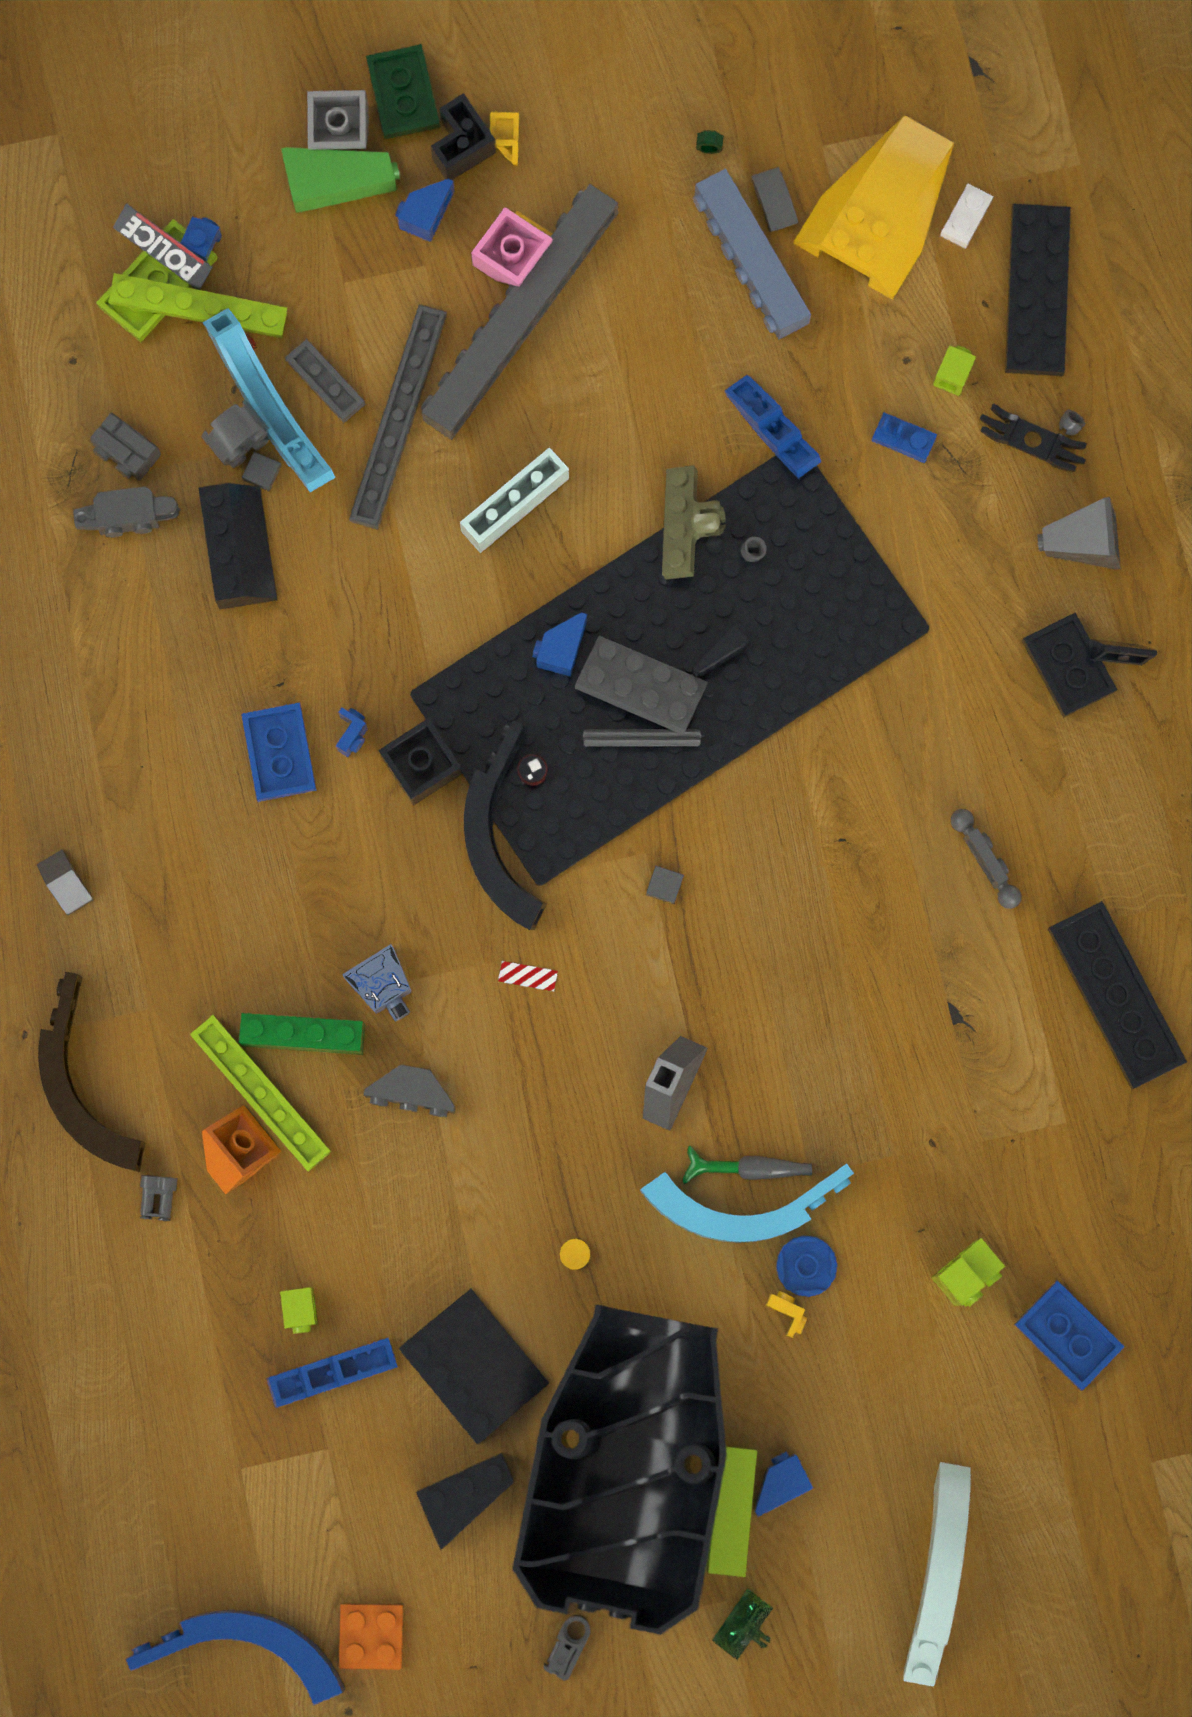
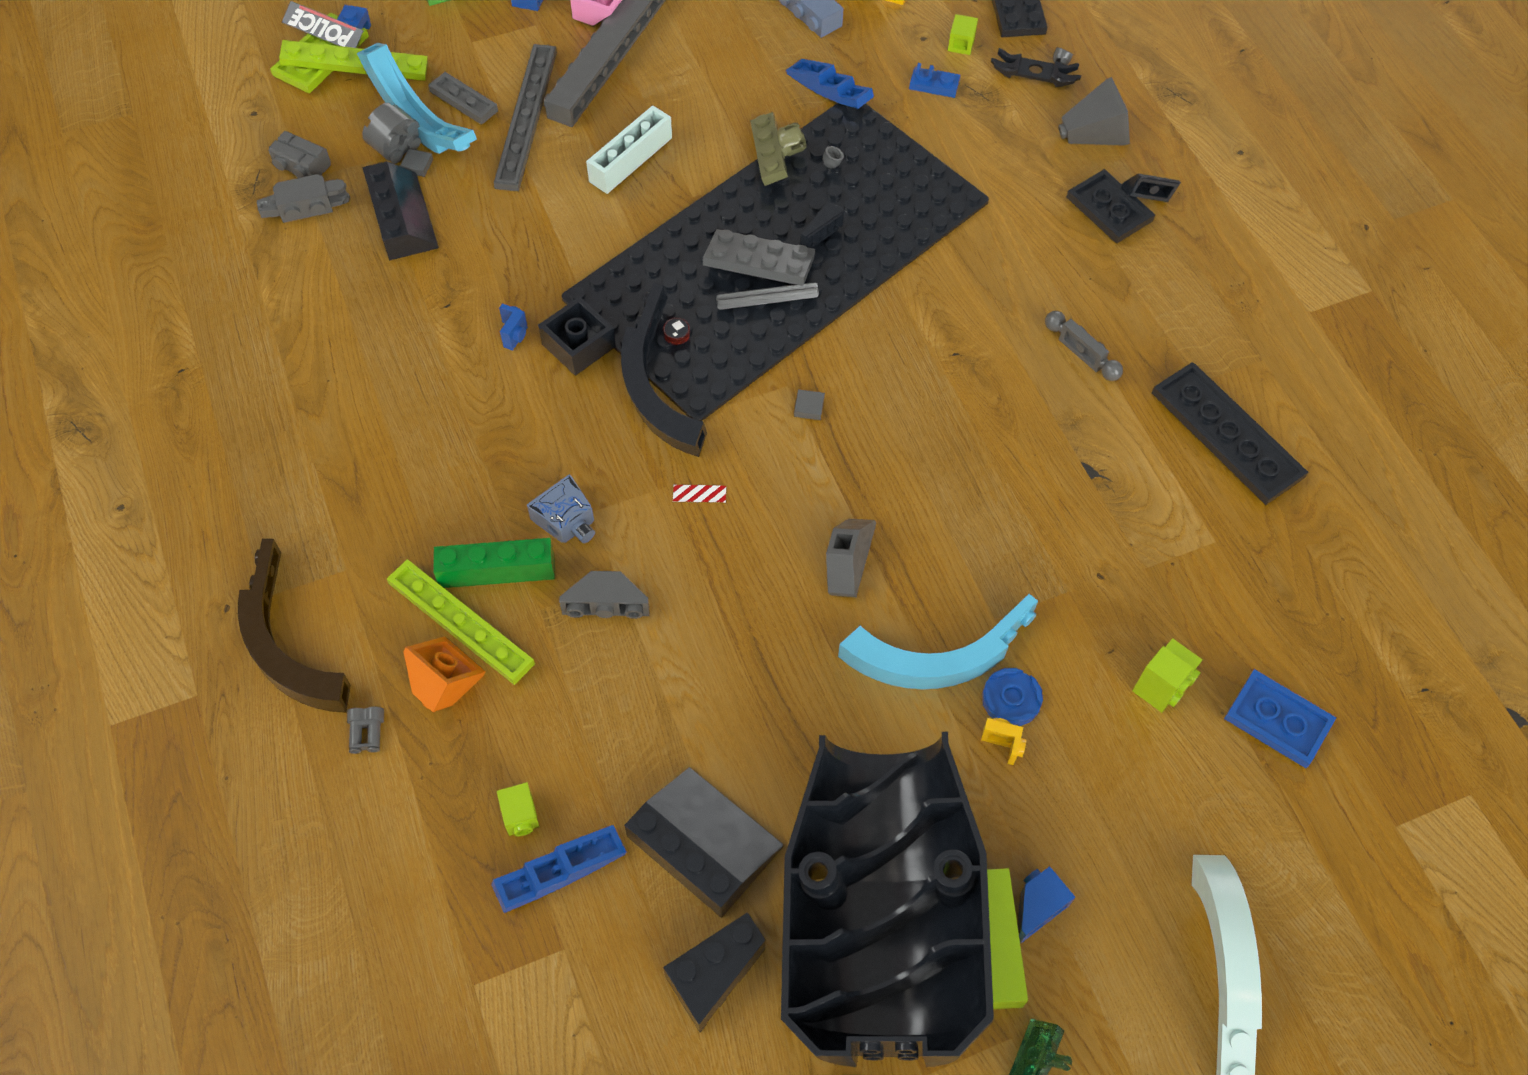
camera: 10 degrees left, 20 degrees down
slope [37,849,93,915] -> none
blue plate [241,703,317,802] -> none
blue slope [533,613,587,677] -> none
yellow tile [560,1239,590,1270] -> none
dark grey piece [683,1146,812,1185] -> none

